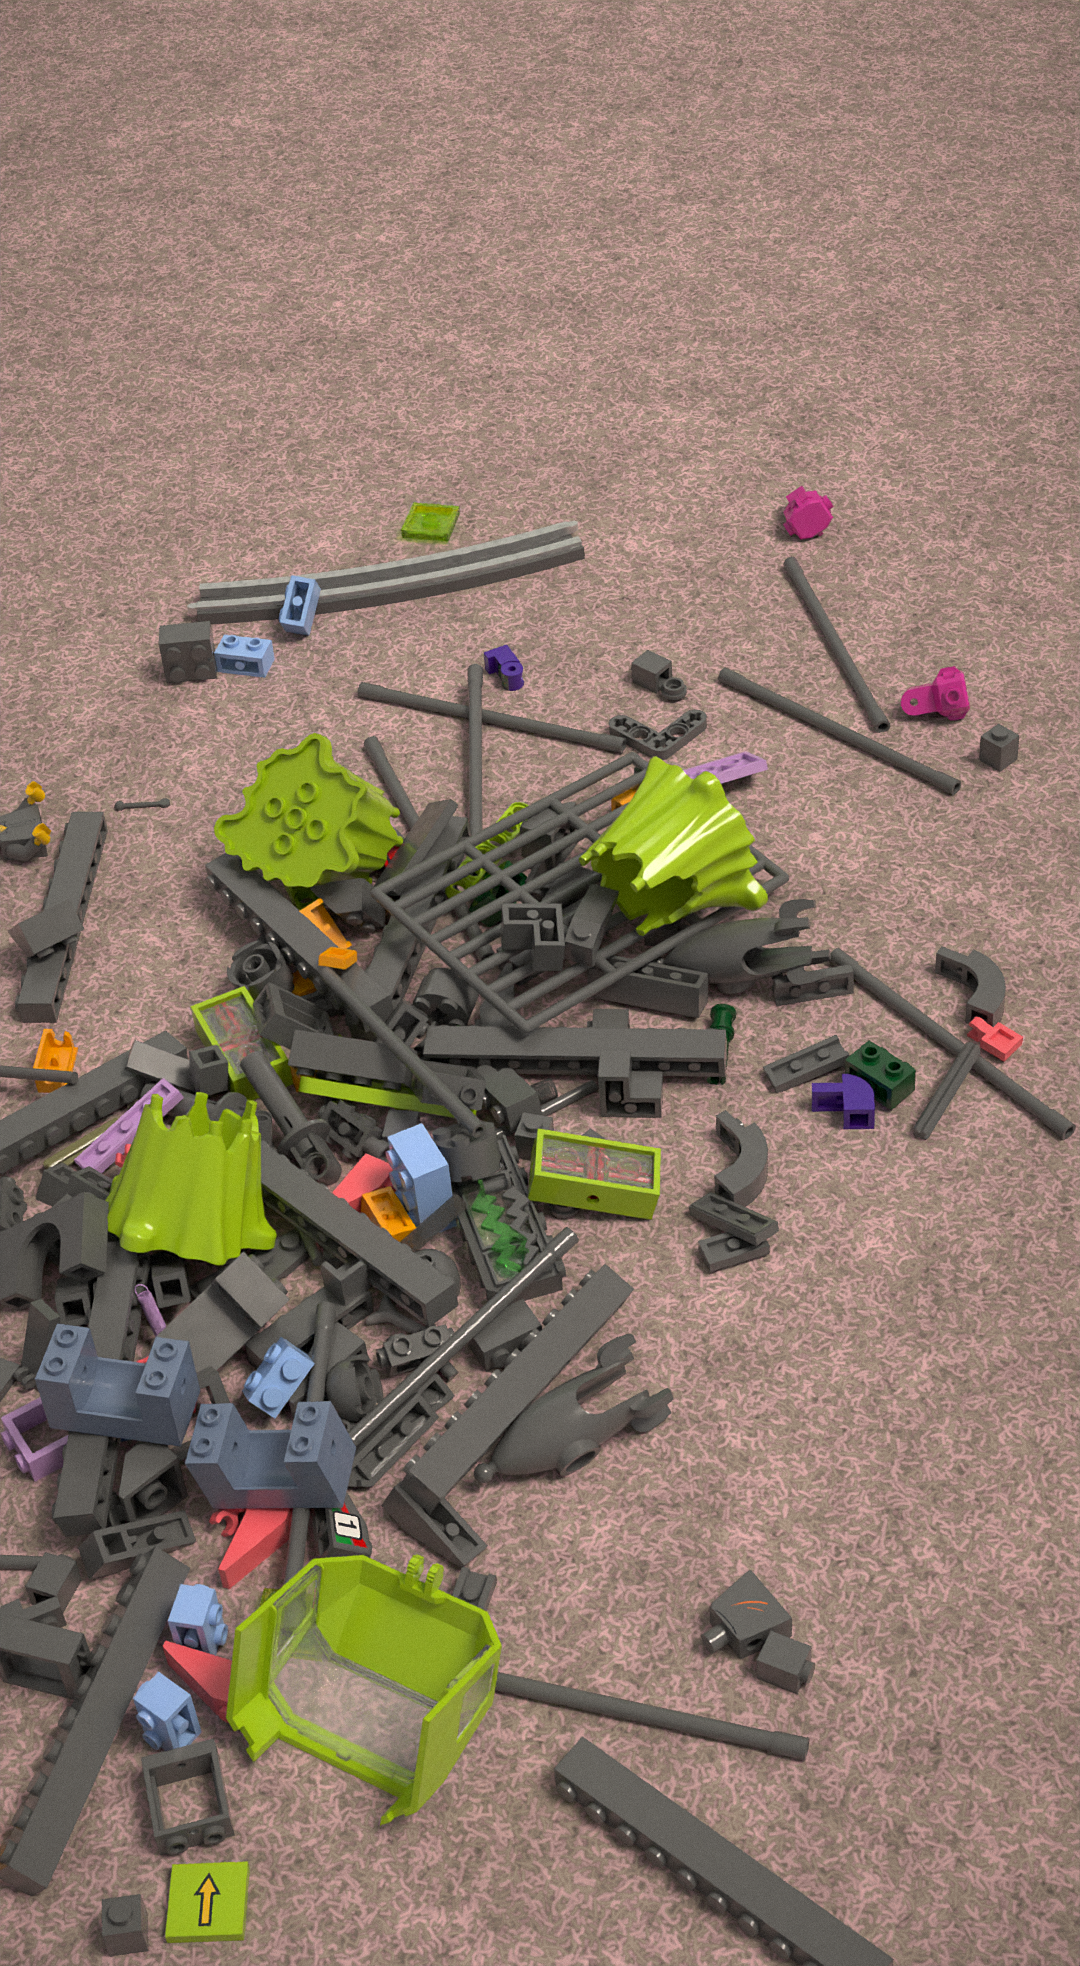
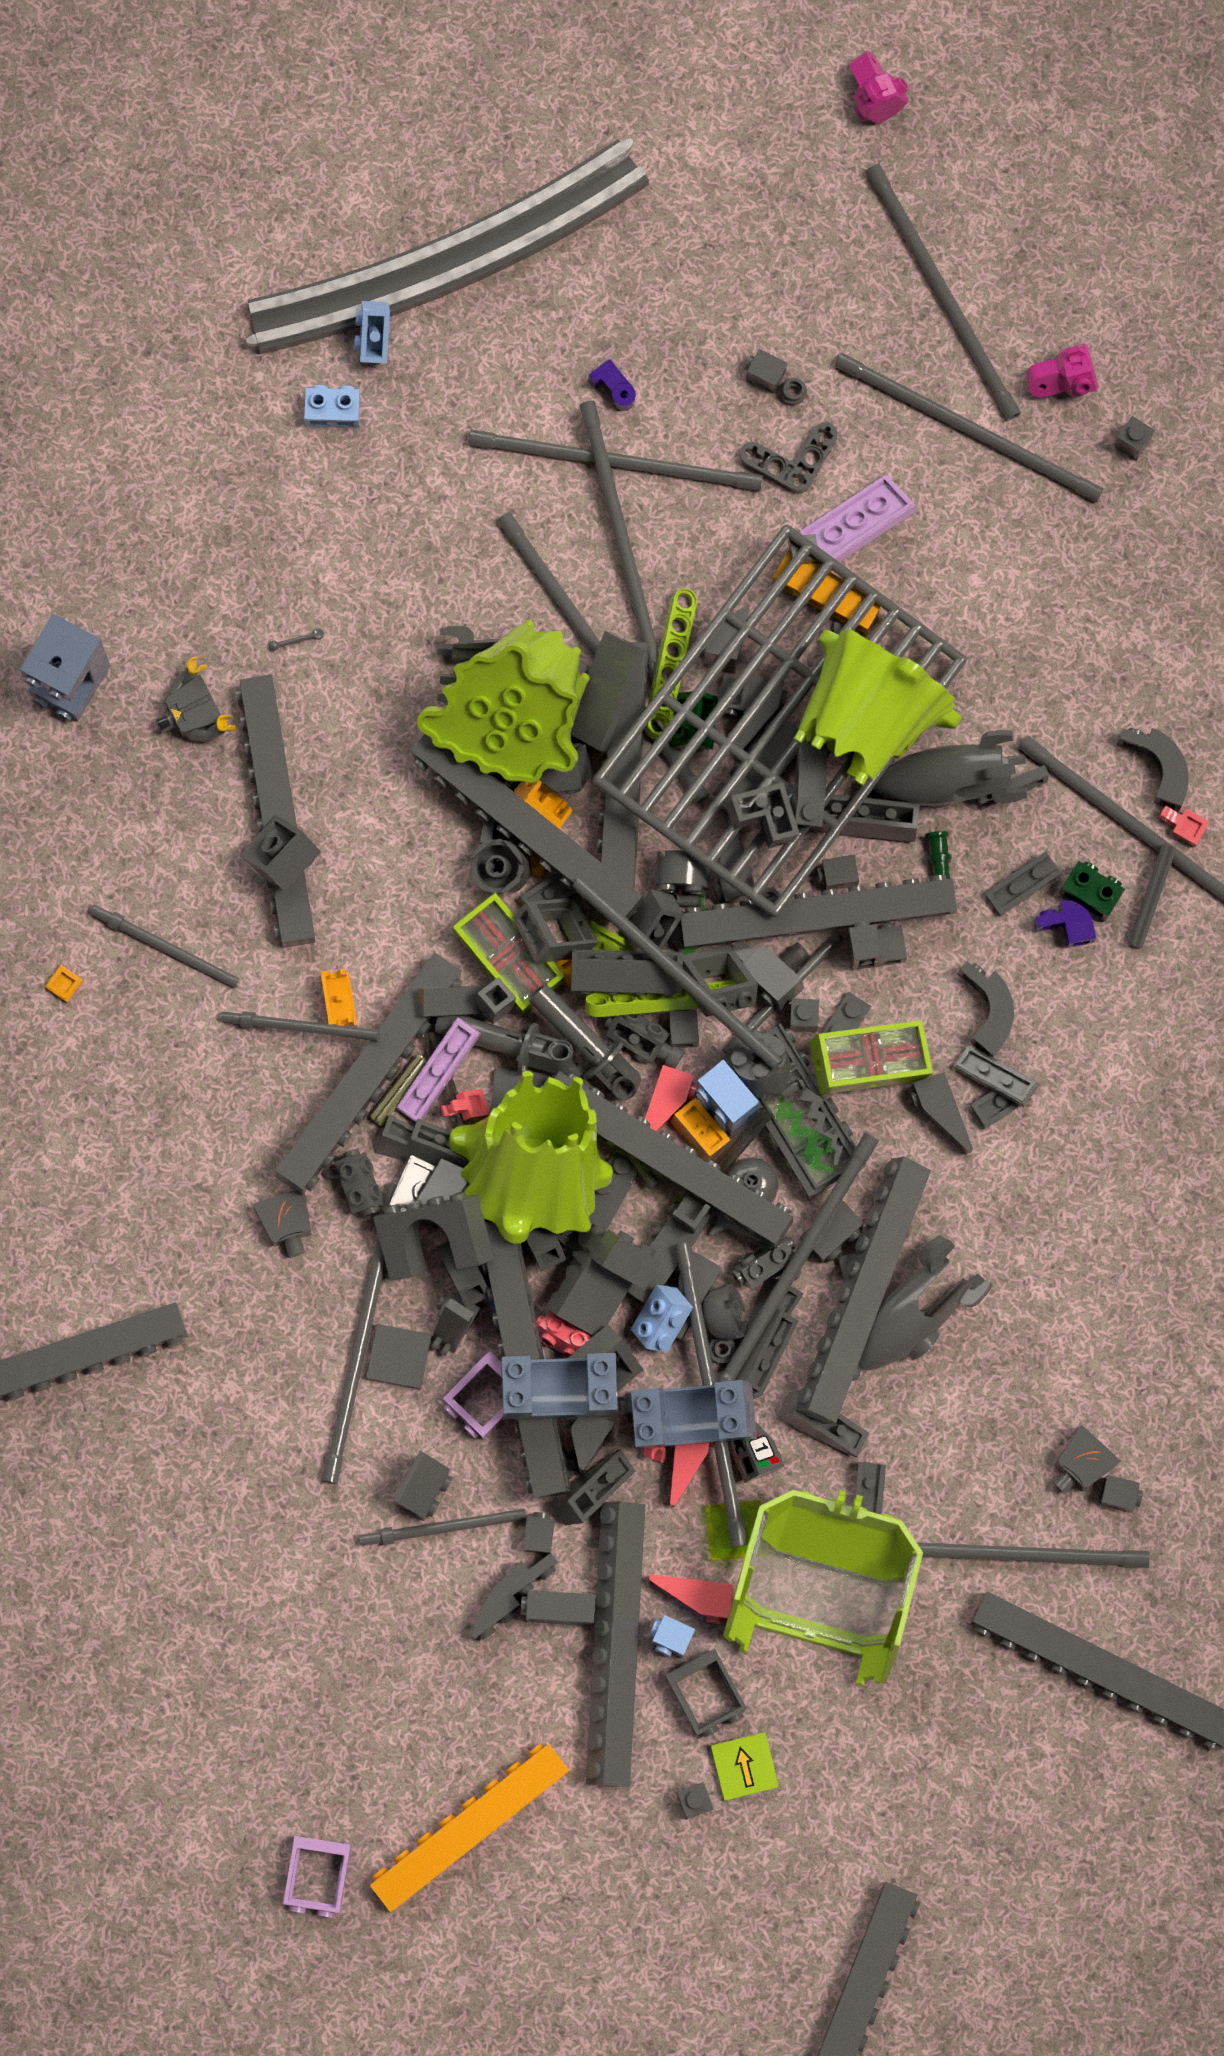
camera: 20 degrees left, 35 degrees up
lavender piece [134,1284,167,1337] -> none
dark grey piece [159,621,217,683] -> none
light blue brick [168,1584,228,1656] -> none
light orange tile [318,947,357,969] -> none
clear neon green plate [401,502,460,542] -> none
none -> dark grey slope [909,1072,973,1155]

